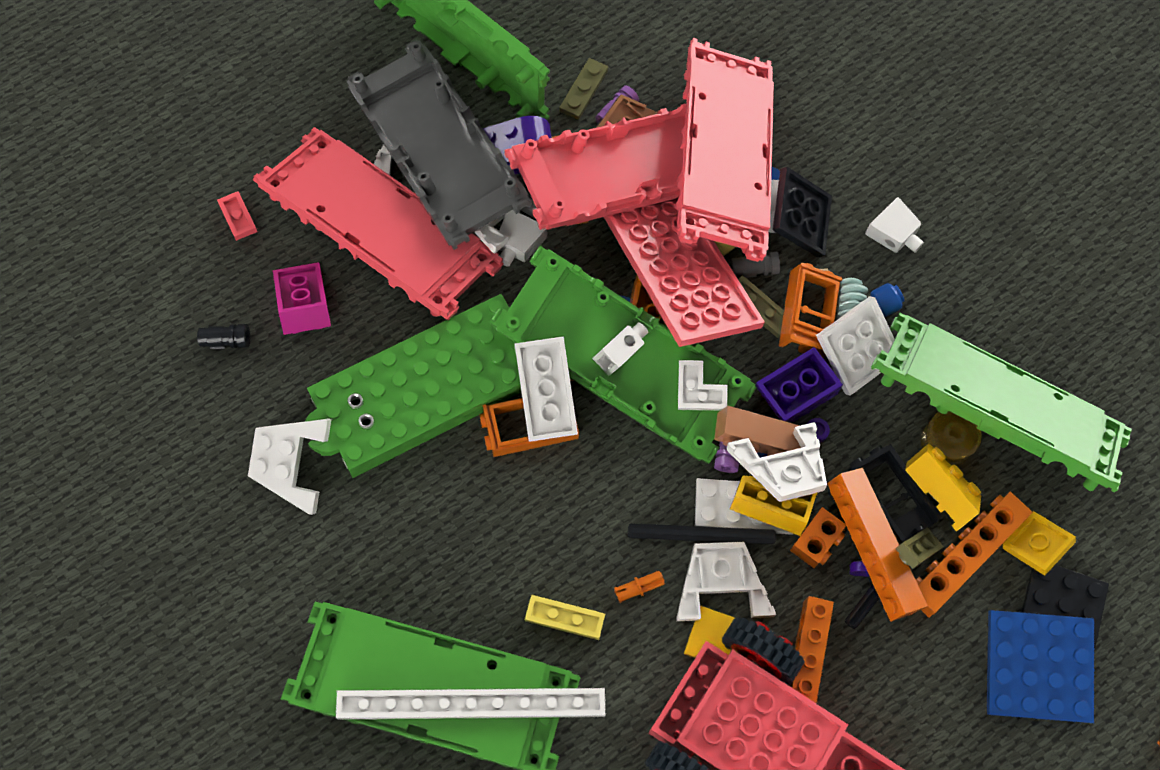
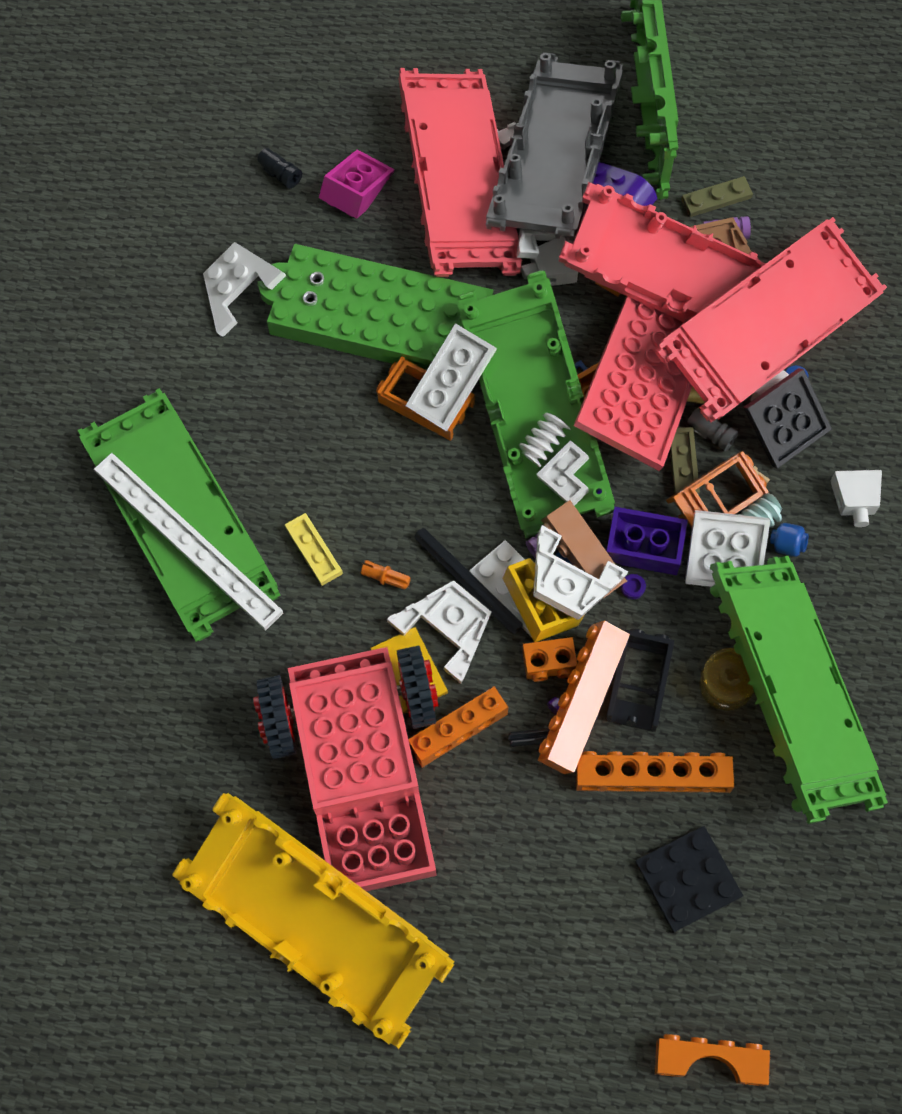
camera: 50 degrees right, 0 degrees up
coral plate [217,191,257,241] -> none
white torso [592,322,648,376] -> none
olive plate [896,527,944,569] -> none
yellow wedge [905,443,981,532] -> none
blue plate [987,610,1094,723] -> none
yellow plate [1003,511,1076,575] -> none
none -> white piece [519,413,571,467]

